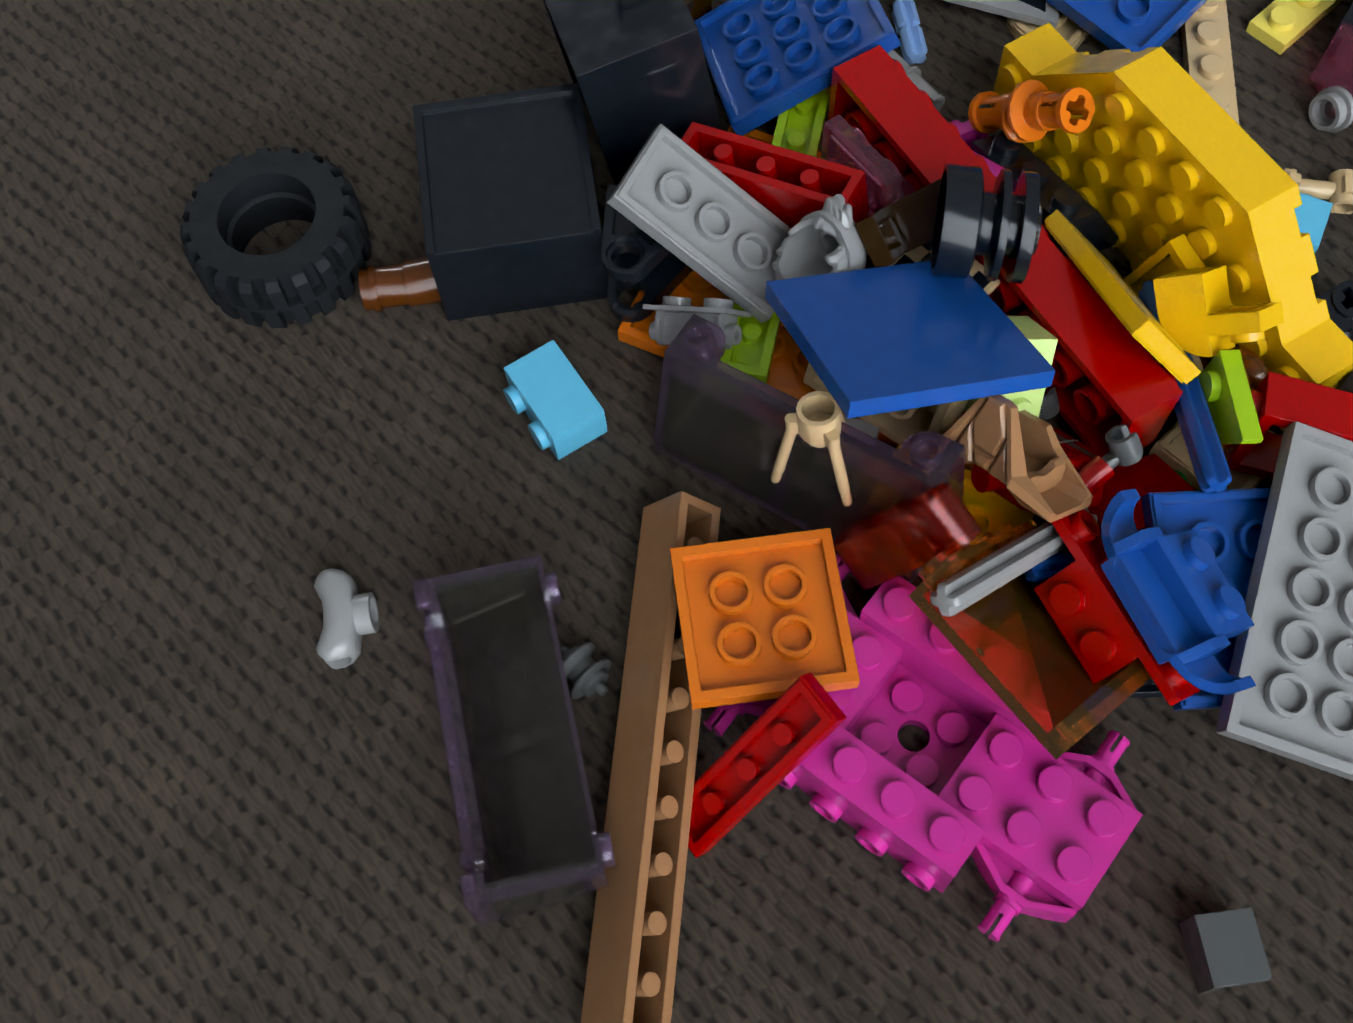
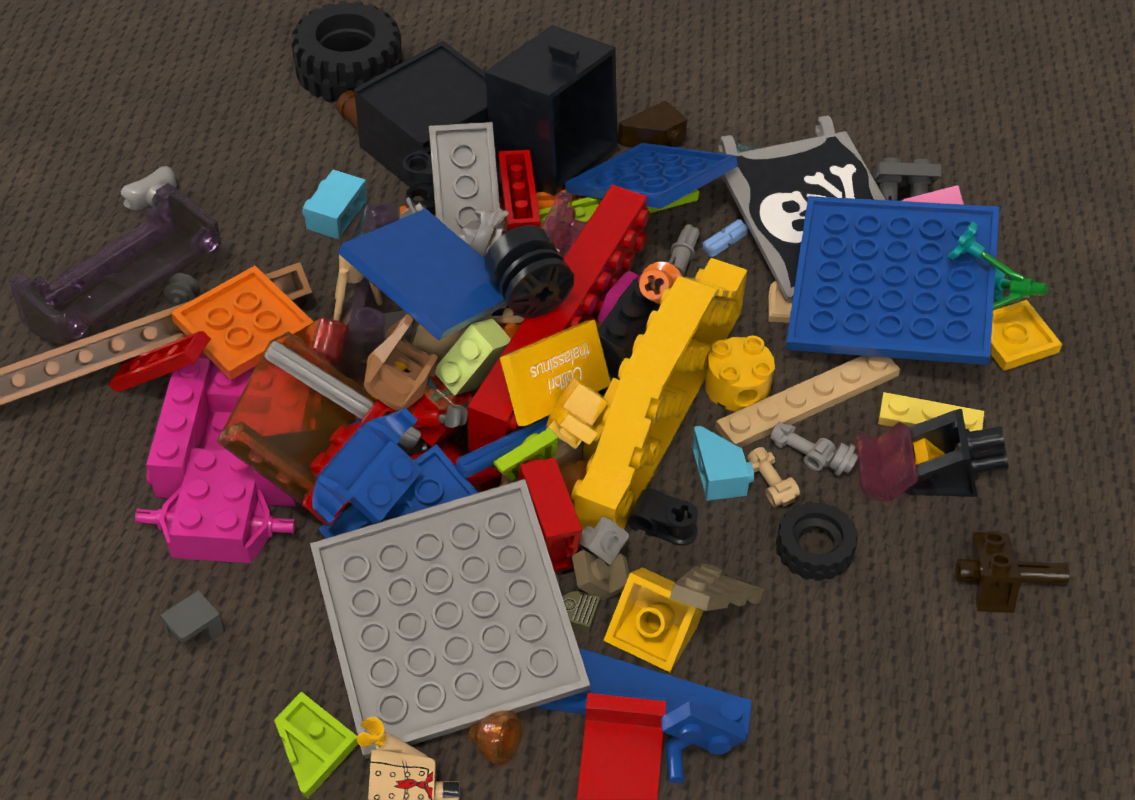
camera: 50 degrees right, 15 degrees down
none -> light grey bar [770,422,836,471]

